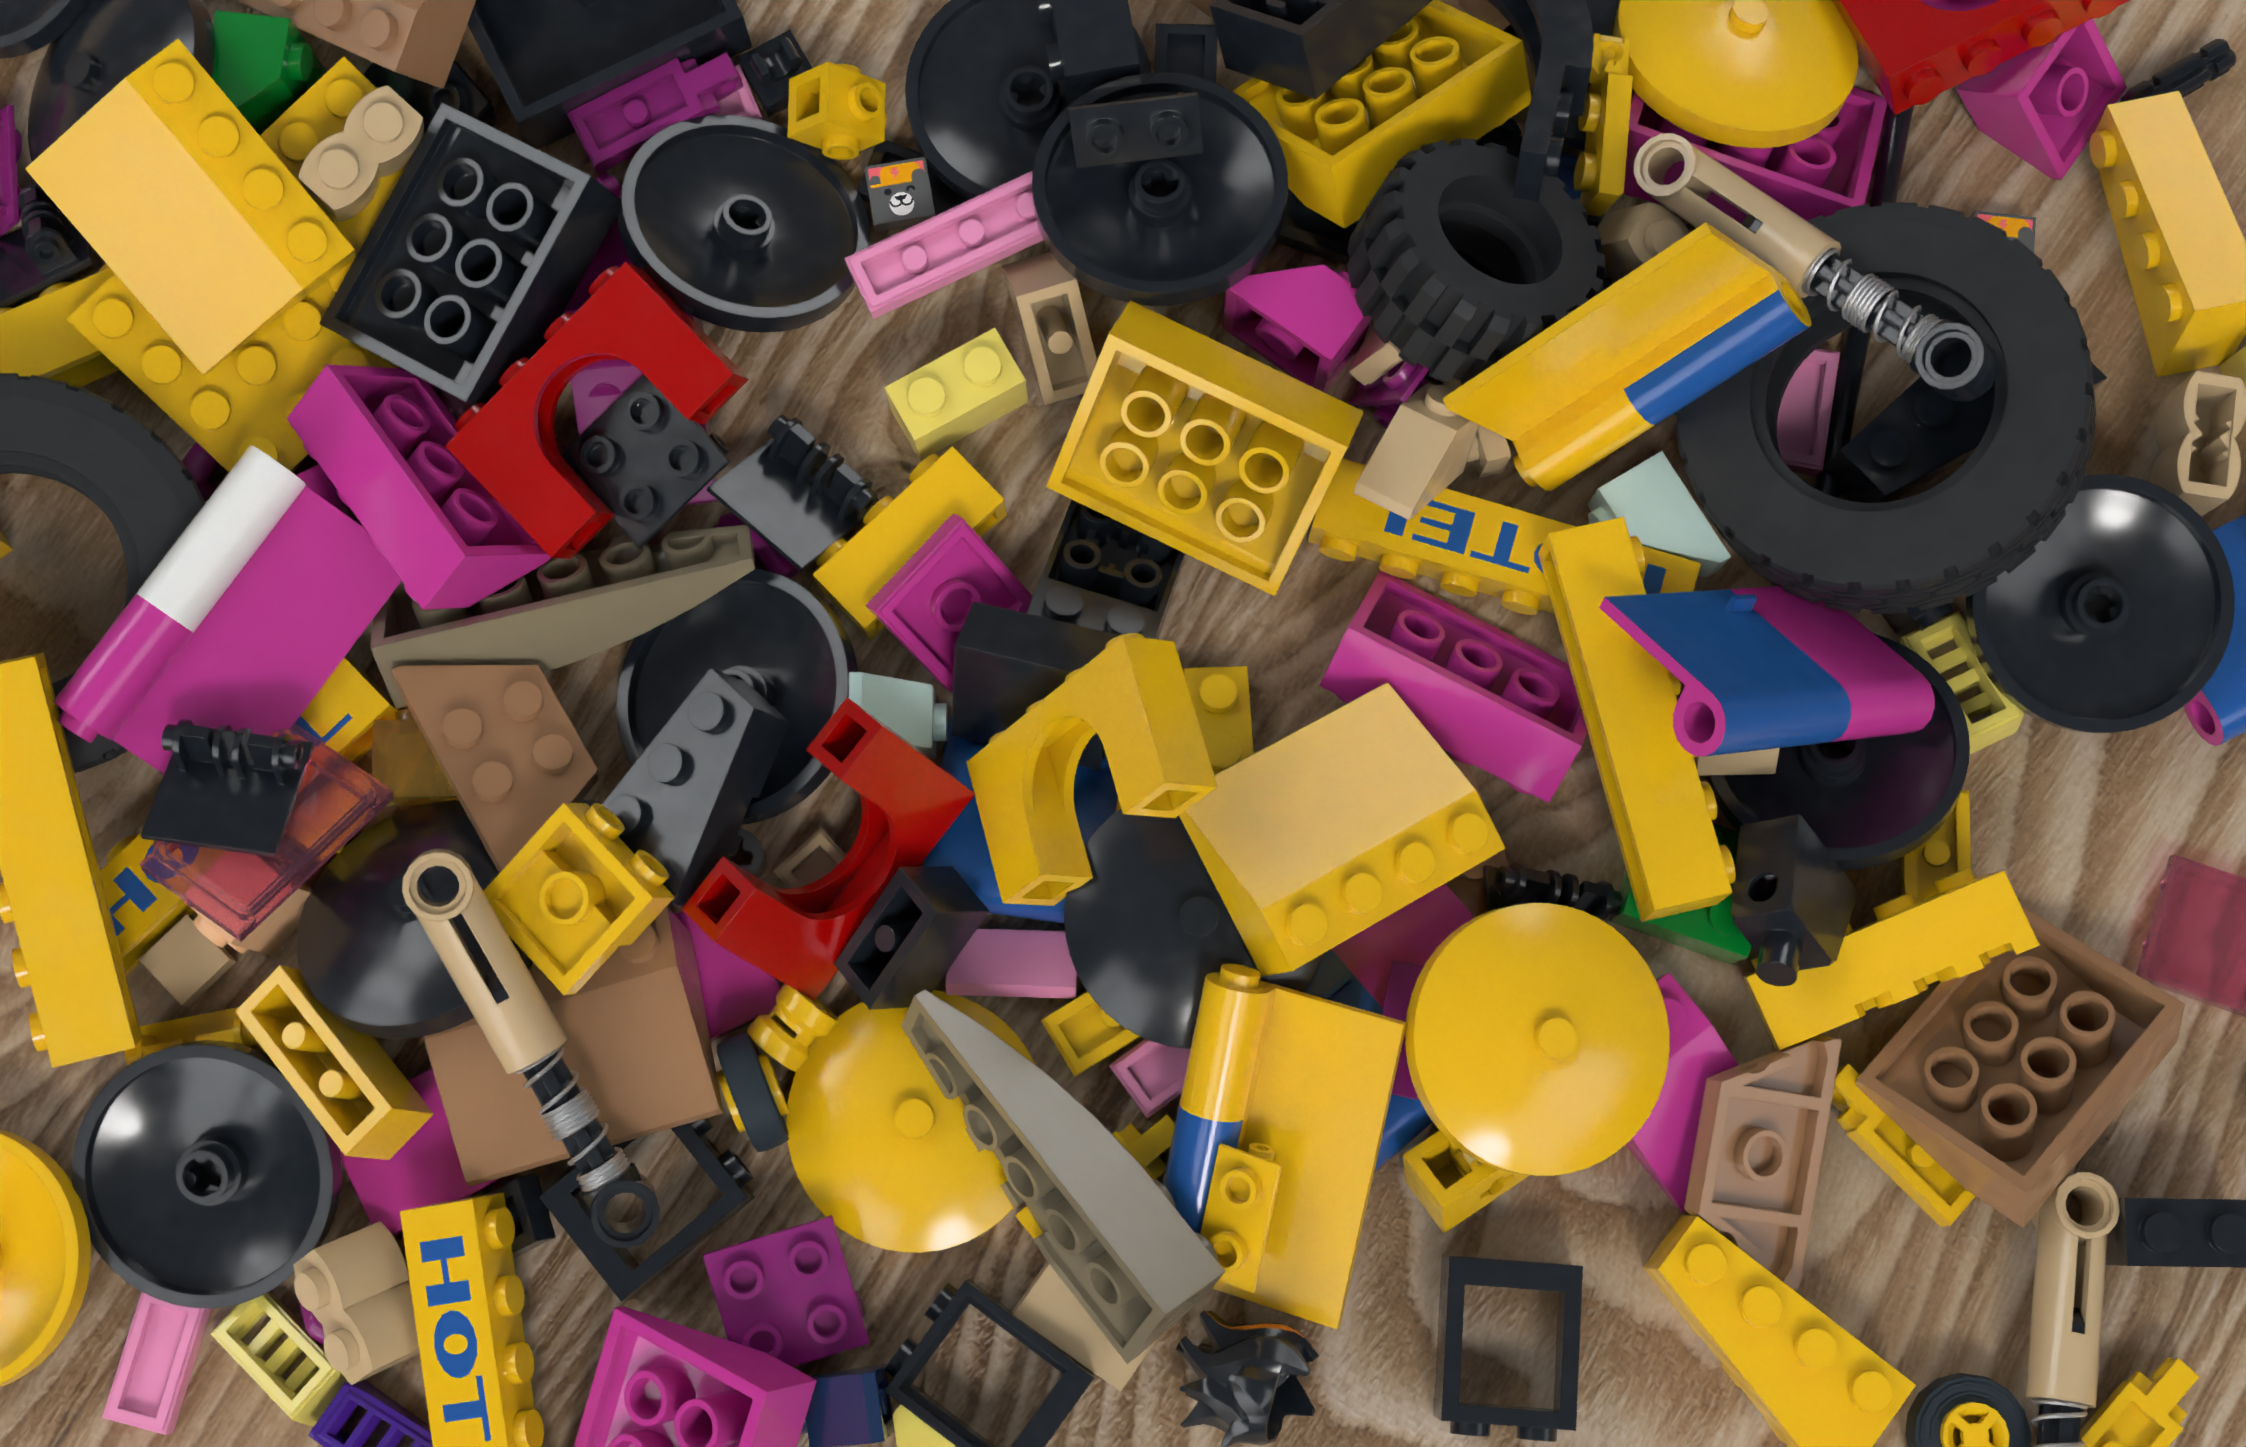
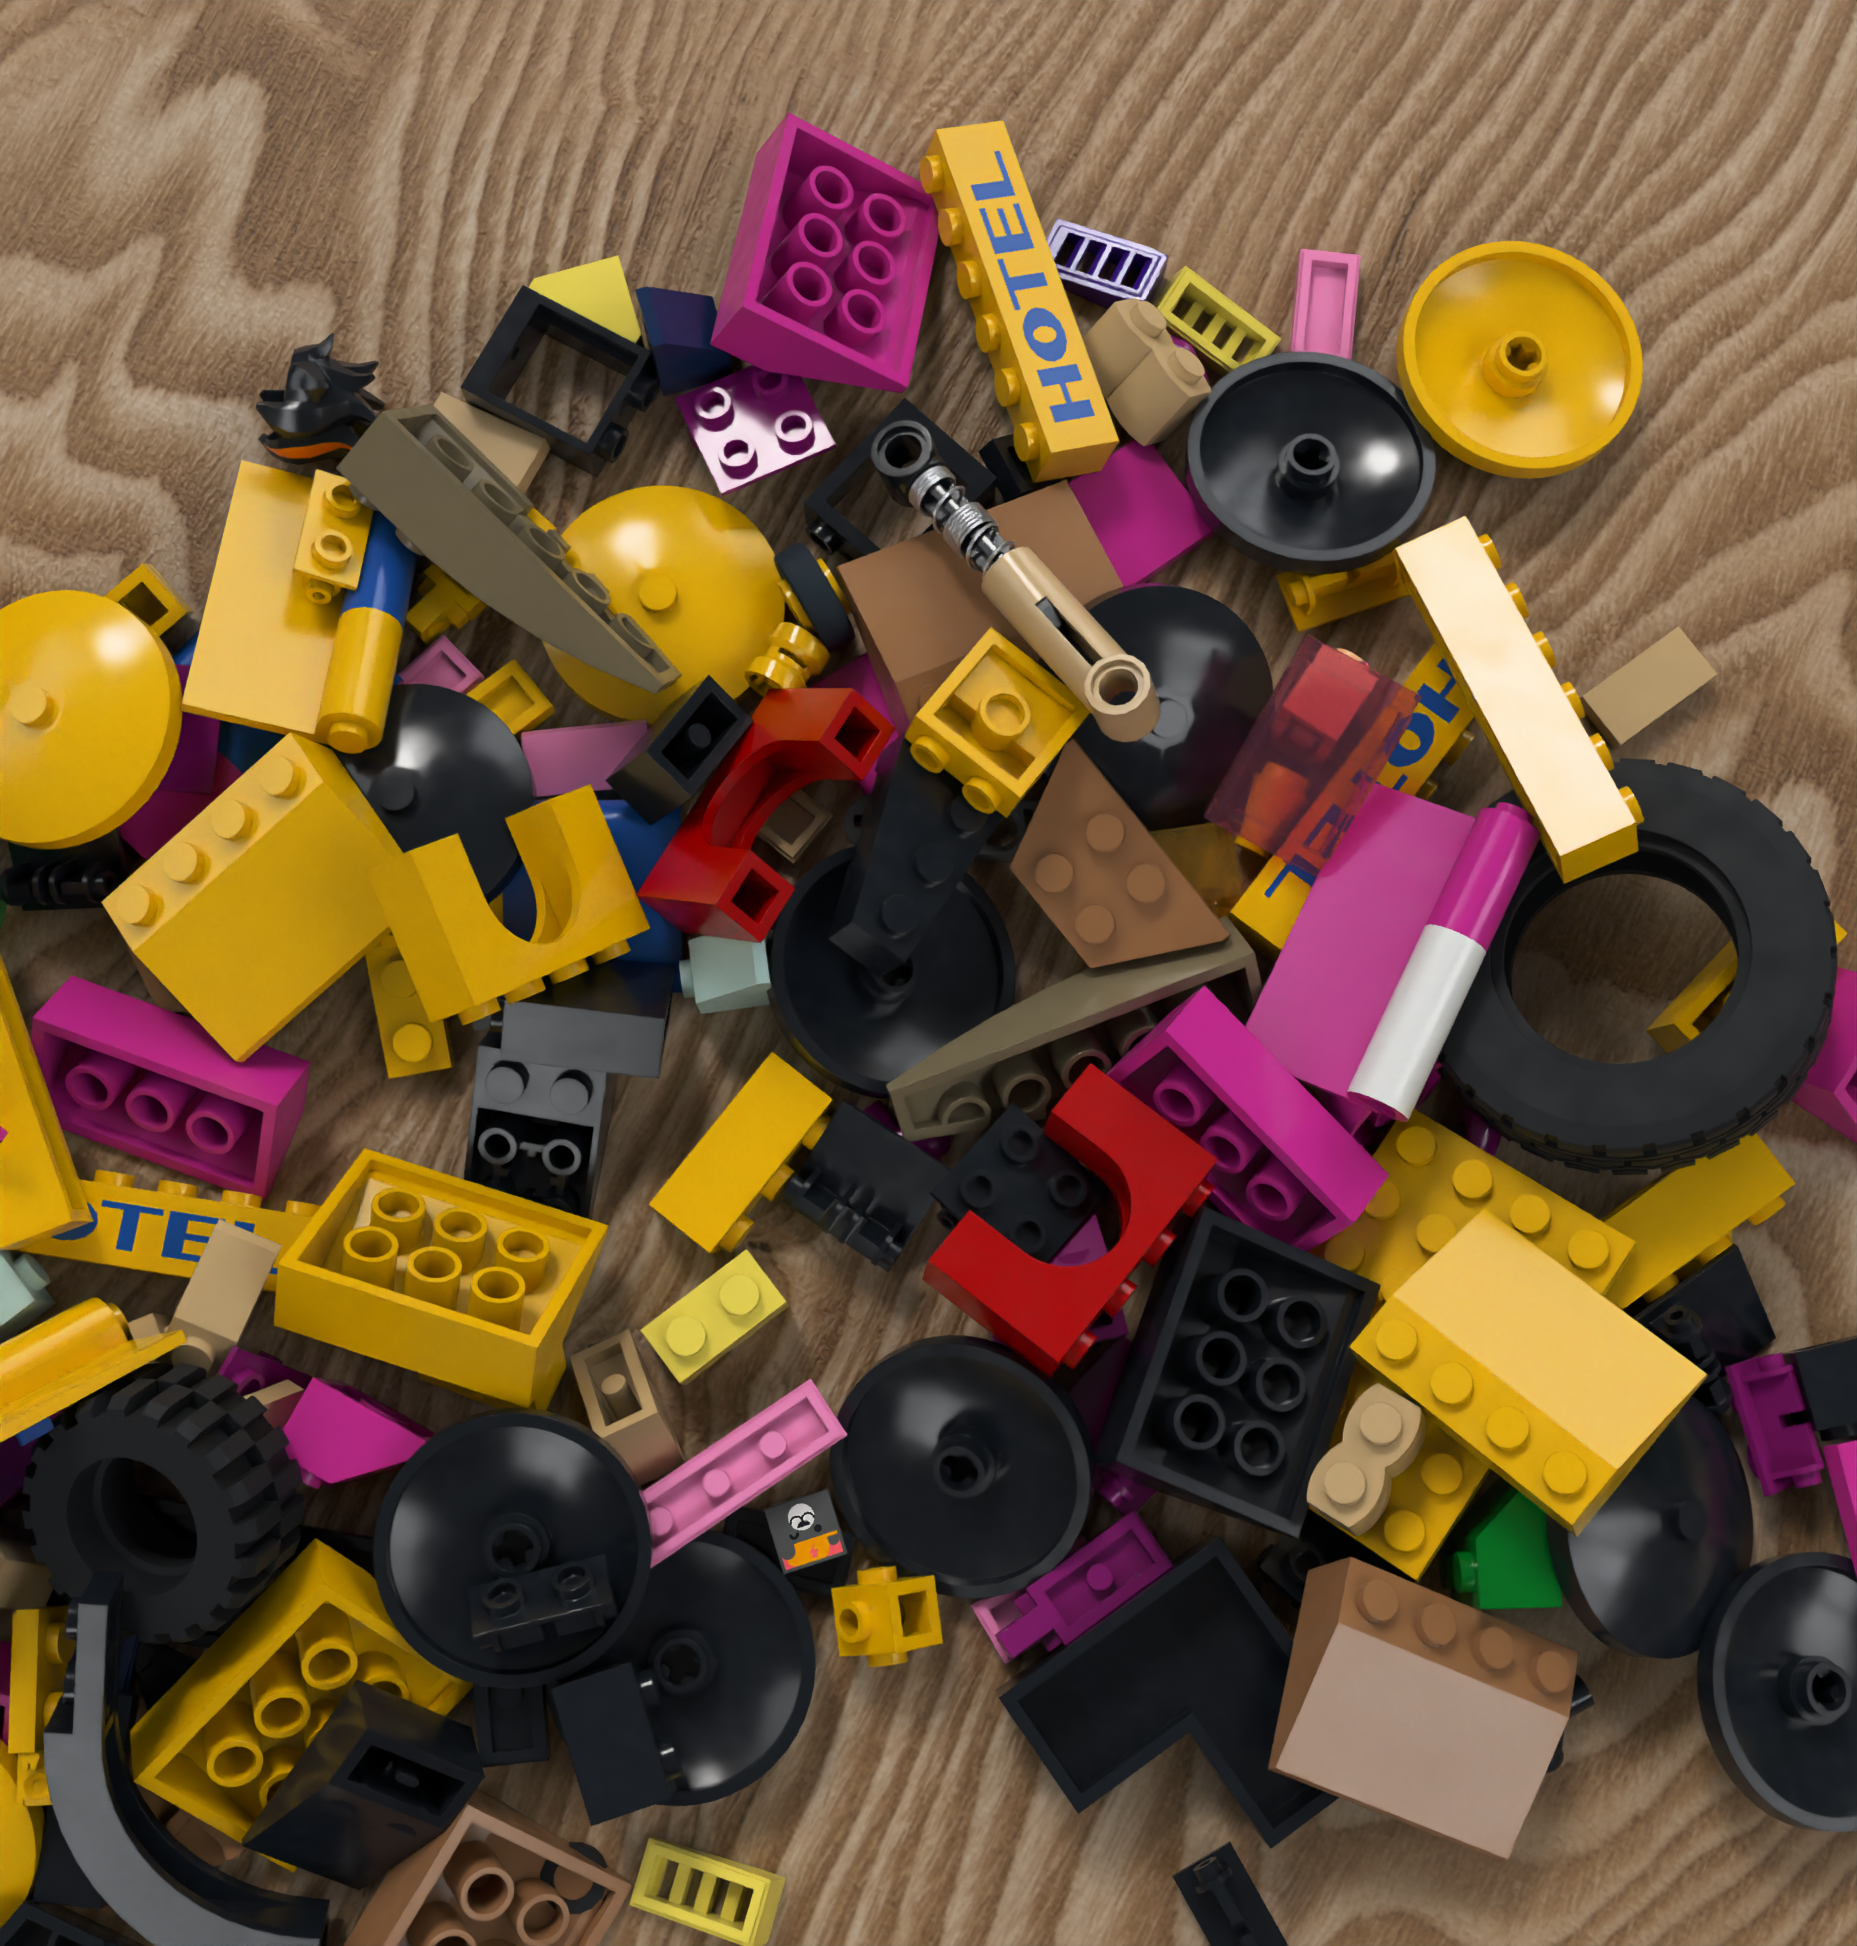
camera: 170 degrees right, 0 degrees up
tan tile [138,914,237,1007] -> none
black hinge [141,719,314,858] -> none
yellow brick [235,965,434,1160] -> none
black tile [737,30,812,117] -> none
dark pink tile [865,513,1033,693] -> none
black window [1434,1255,1583,1442] -> none

